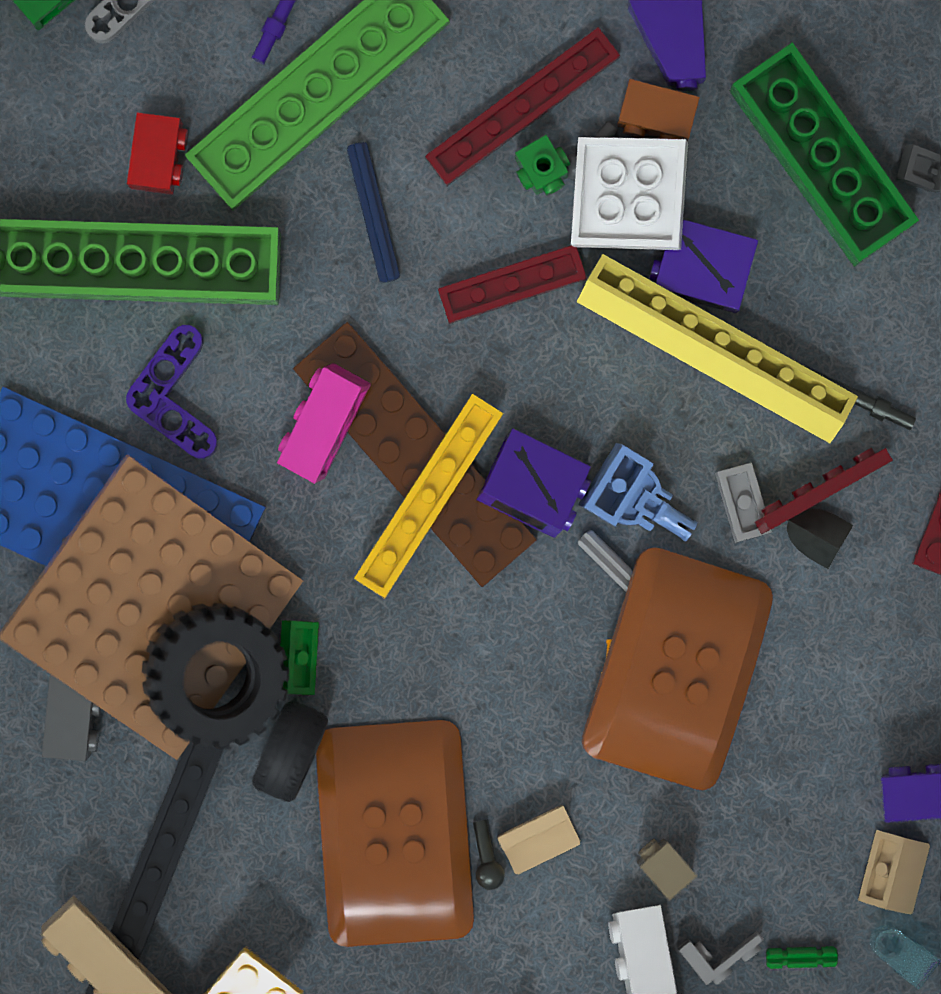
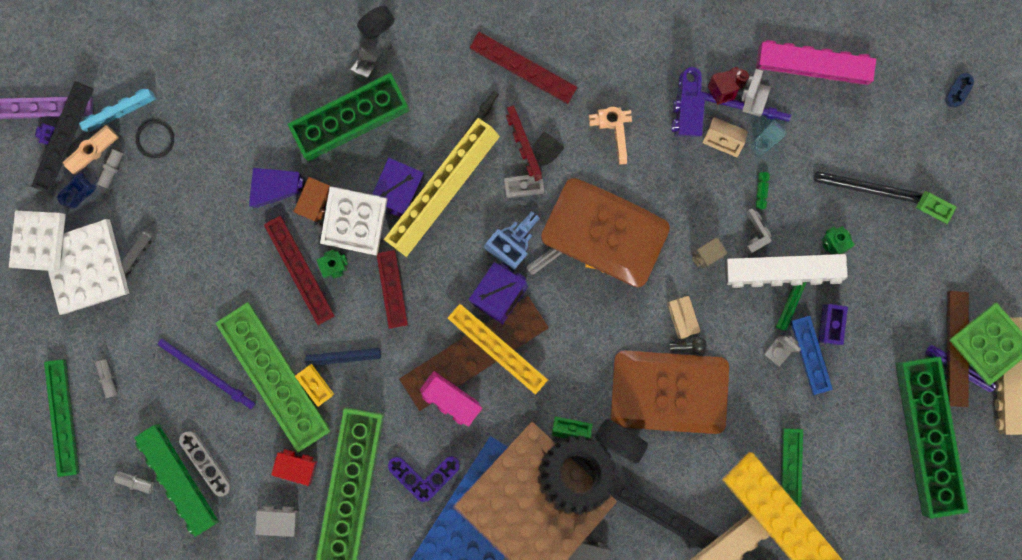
camera: 85 degrees left, 0 degrees up
none -> light grey brick [255,505,299,537]
none -> yellow plate [295,364,335,407]
none -> light nougat piece [588,107,632,165]

